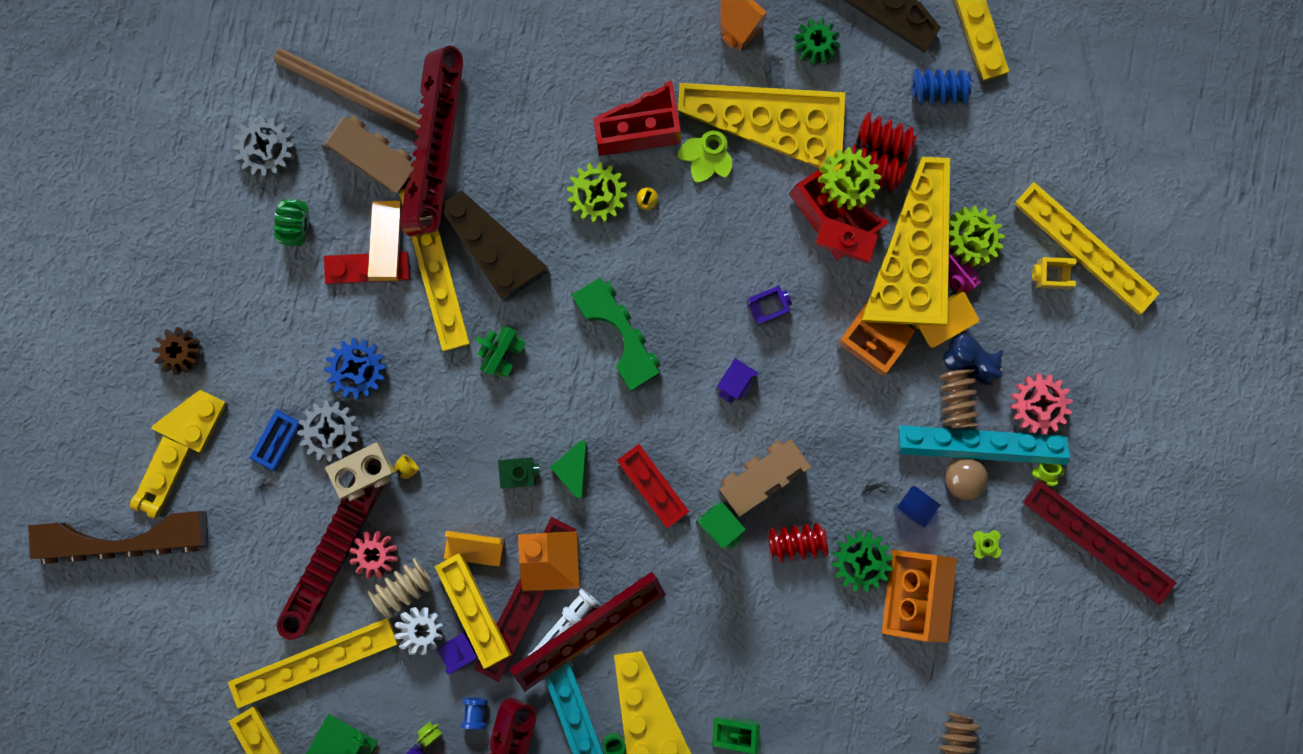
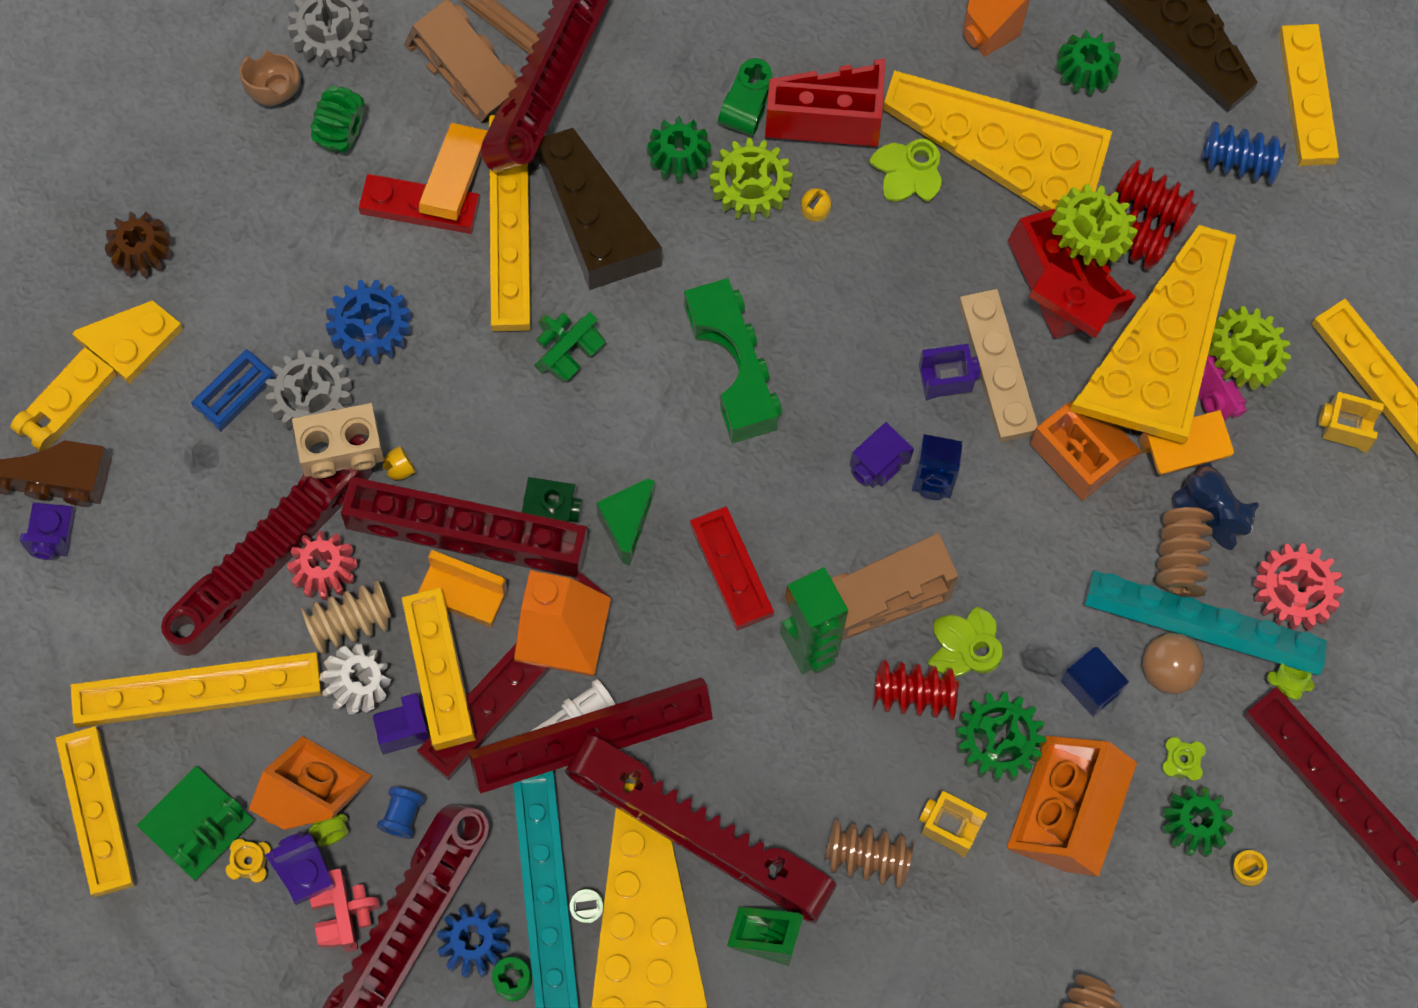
camera: 15 degrees right, 15 degrees down
none -> dark purple bracket [20,502,76,560]
none -> medium nougat hair [238,50,301,106]
none -> orange slope [248,736,372,830]
none -> dark red brick [341,476,588,578]
none -> dark red gear [565,735,837,923]
none -> green gear [647,116,711,183]
none -> green piece [717,58,772,137]
none -> medium nougat piece [824,819,915,889]
none -> clear blue slope [912,434,963,500]
none -> yellow window [919,791,988,858]
none -> lime plate [928,607,1004,677]
none -> tan plate [959,289,1038,443]
none -> green gear [1162,786,1233,857]
none -> yellow hinge [1233,850,1268,887]

